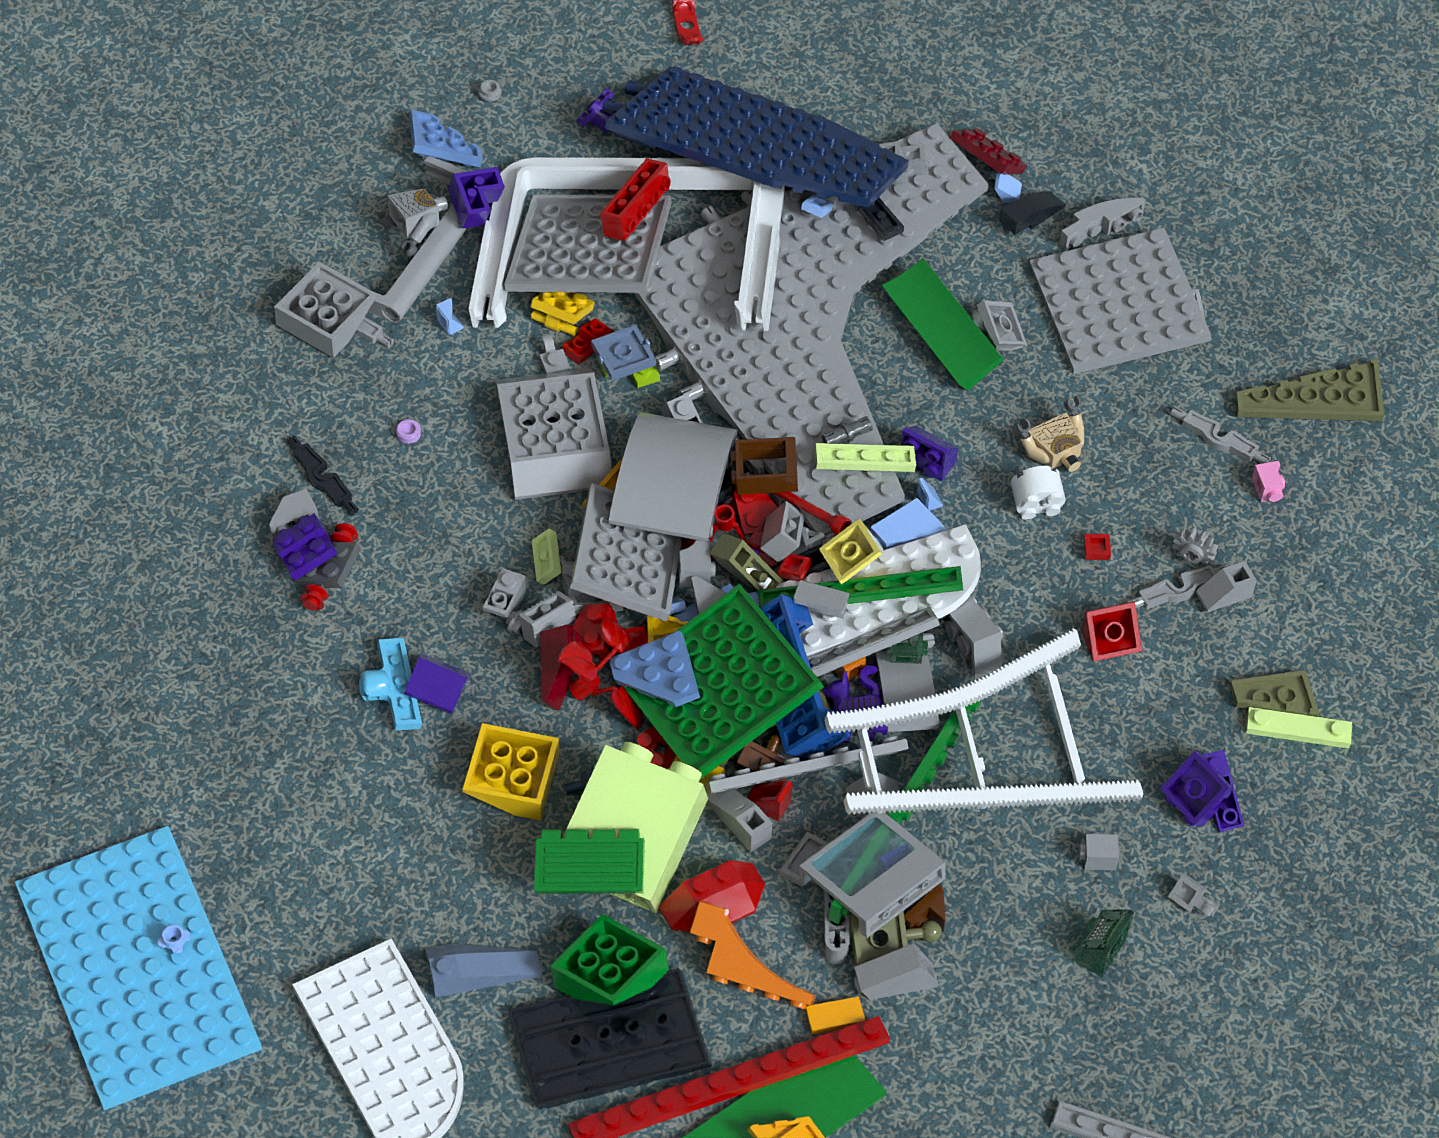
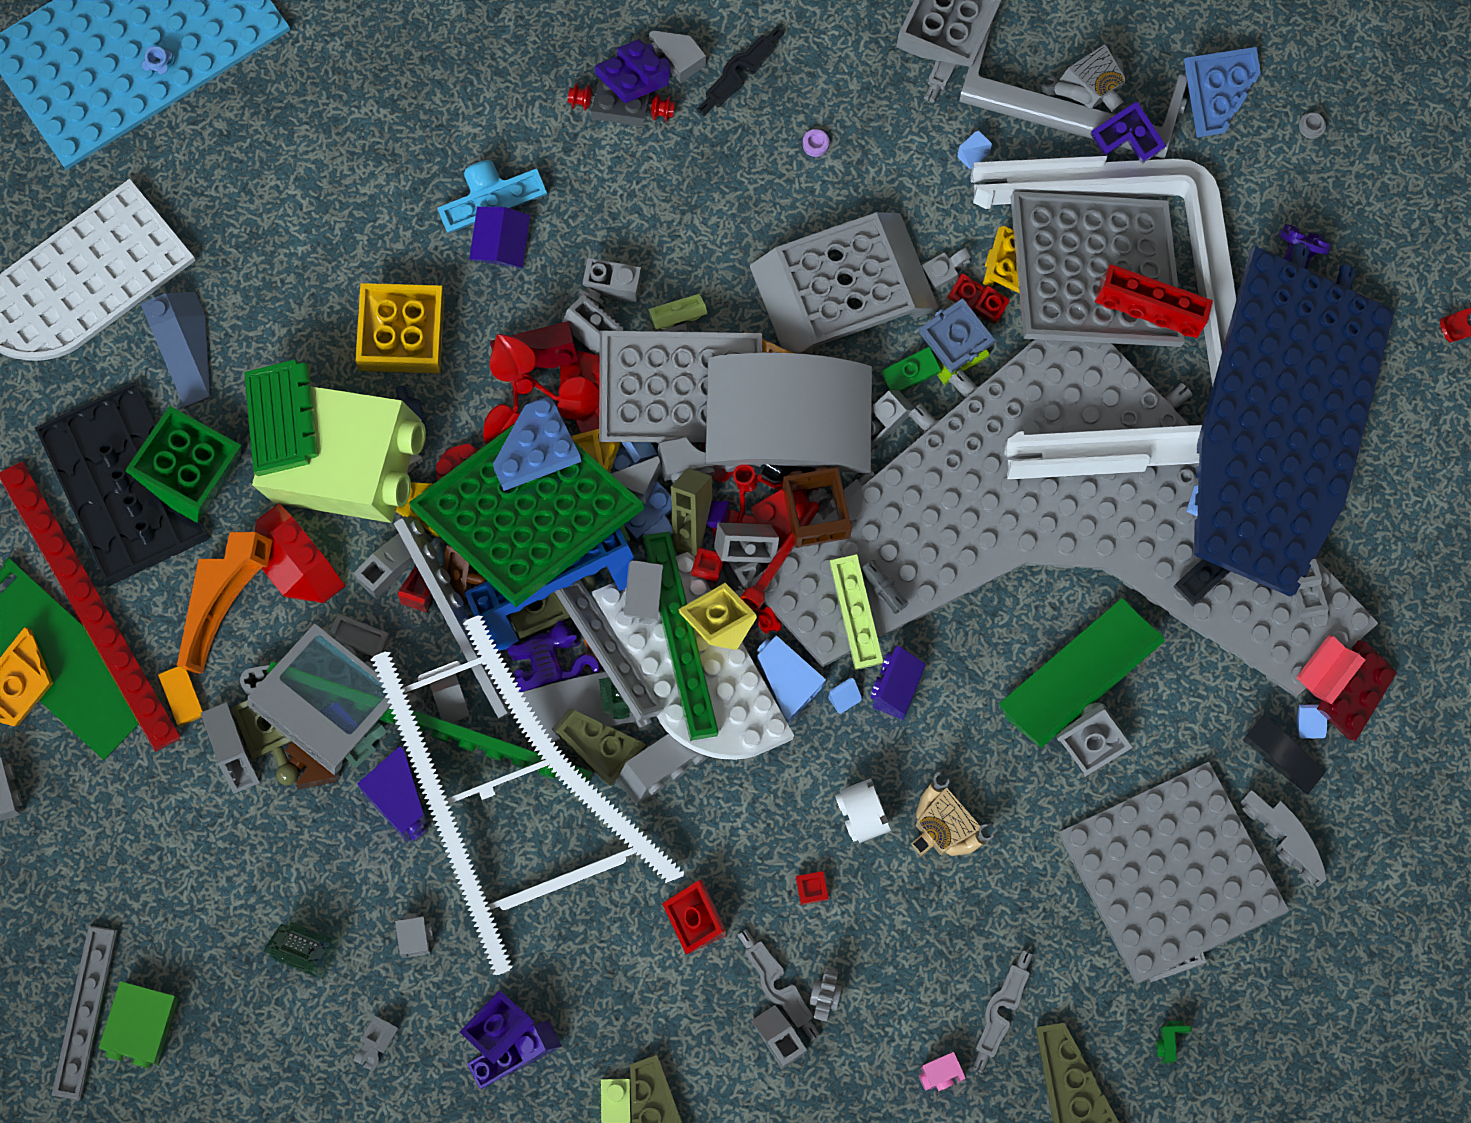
camera: 80 degrees right, 20 degrees up
none -> bright green brick [99,981,179,1069]
none -> dark purple slope [357,746,428,843]
none -> olive wing [552,709,647,786]
none -> green plate [881,346,942,393]
none -> green bracket [1155,1021,1192,1064]
none -> coral panel [1297,635,1365,704]

